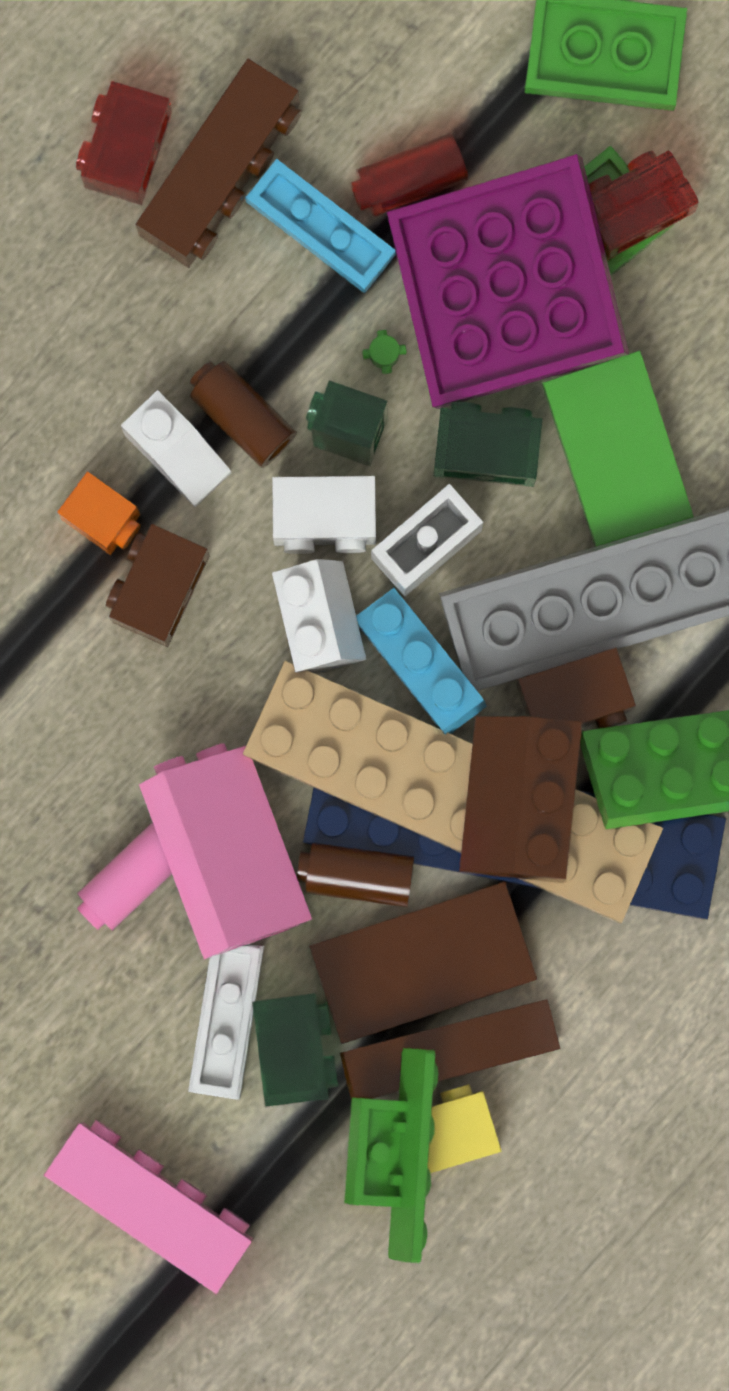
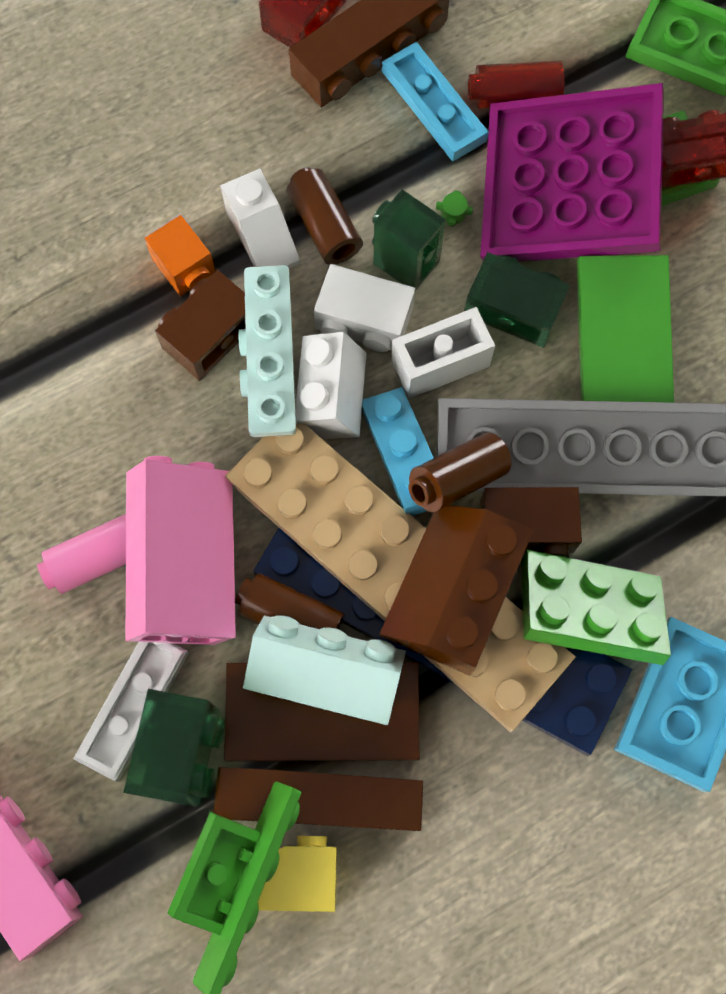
camera: 15 degrees right, 10 degrees down
none -> light aqua bracket [238,265,296,437]
none -> light aqua brick [243,615,406,725]
none -> reddish brown brick [409,433,512,512]

